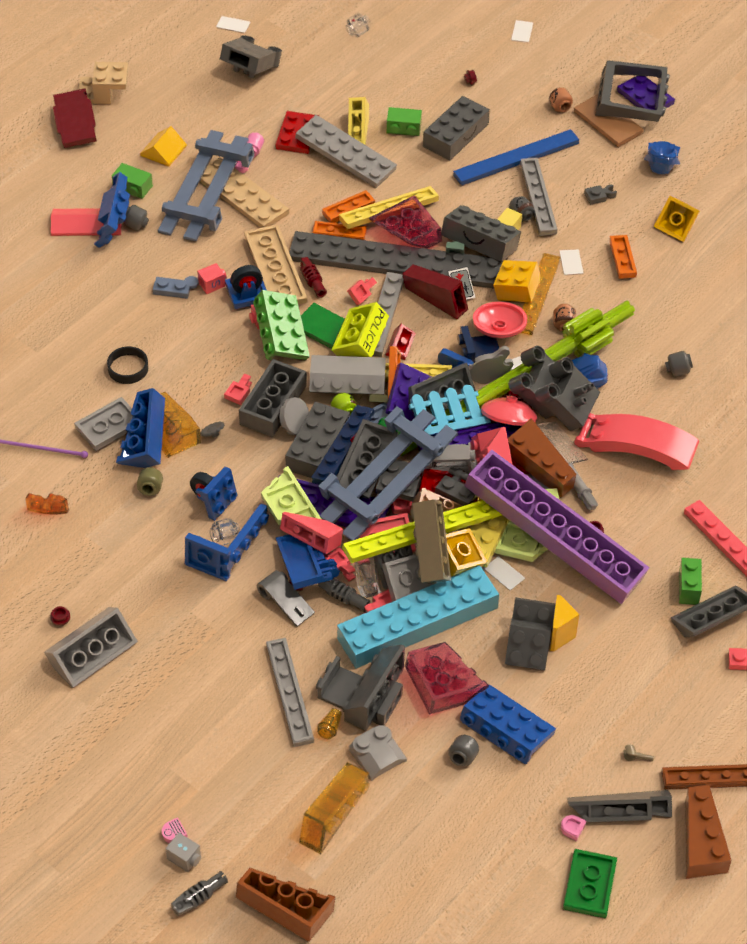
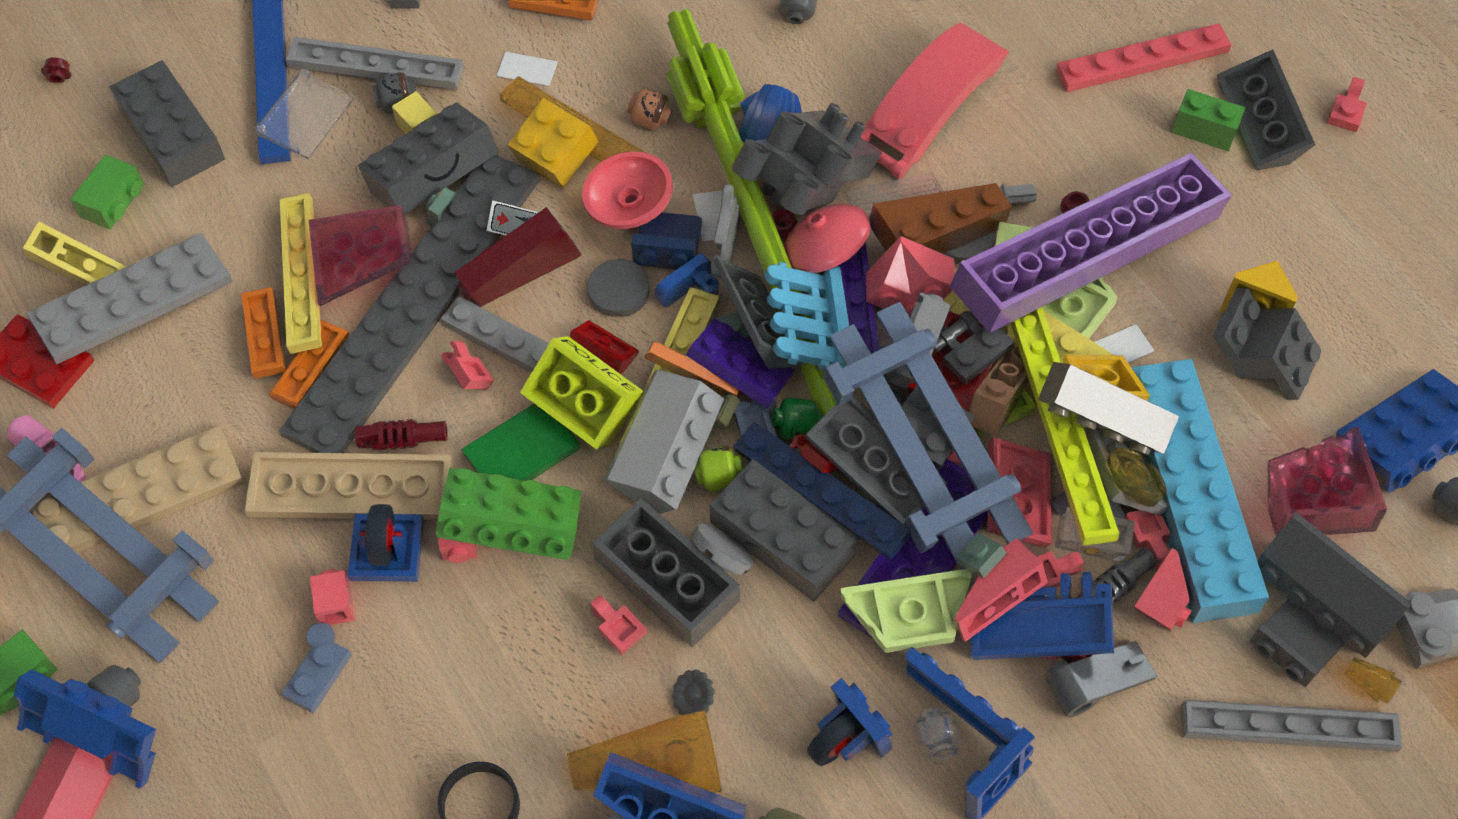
camera: 70 degrees left, 10 degrees up
none -> clear piece [254,69,354,159]
none -> dark grey tile [587,259,650,317]
none -> sand green plate [956,533,1007,578]
none -> clear yellow tile [1105,448,1167,507]
none -> coral slope [1134,548,1192,631]

